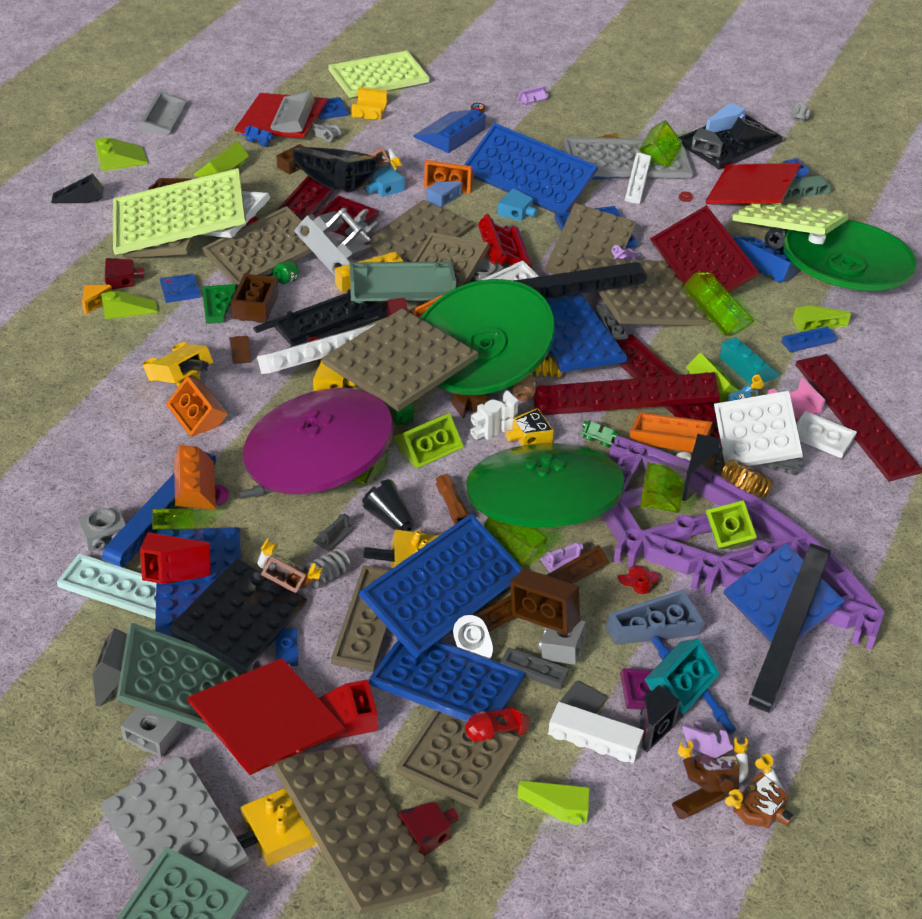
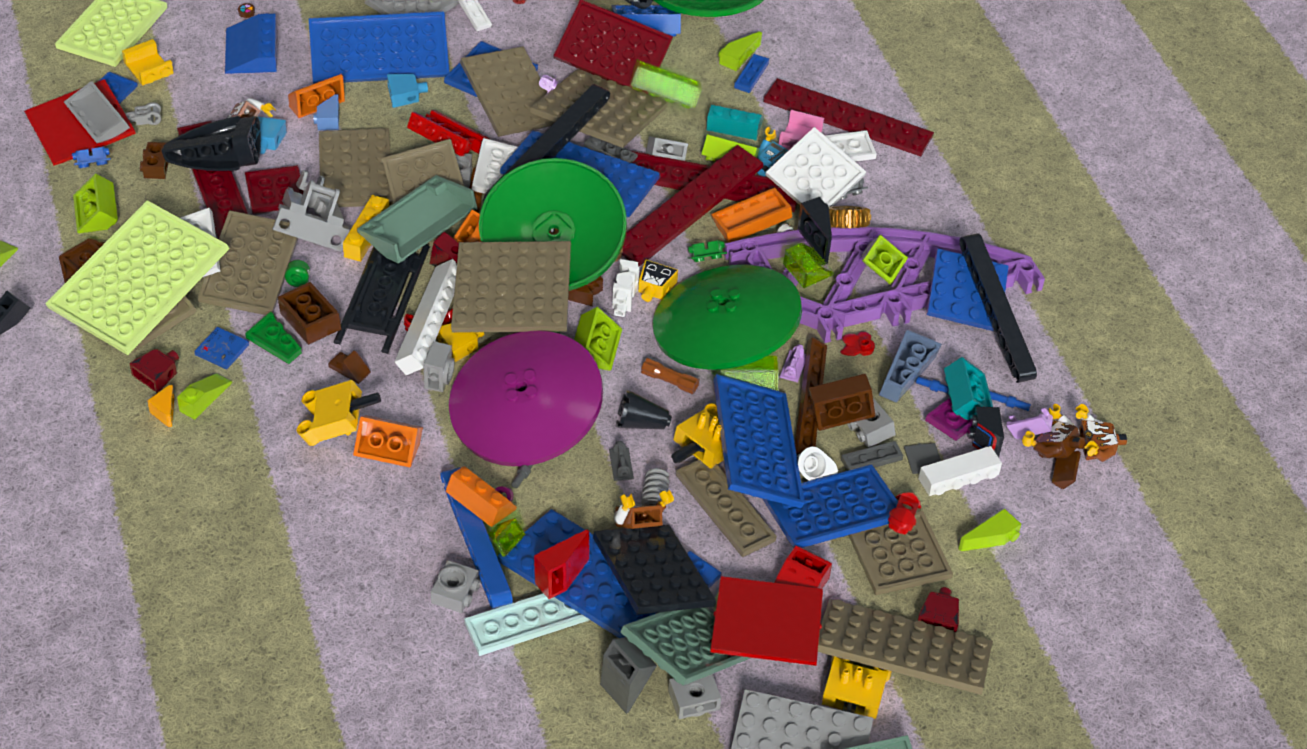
camera: 45 degrees left, 5 degrees up
none -> light grey brick [424,341,455,392]
none -> light grey slope [646,136,688,161]

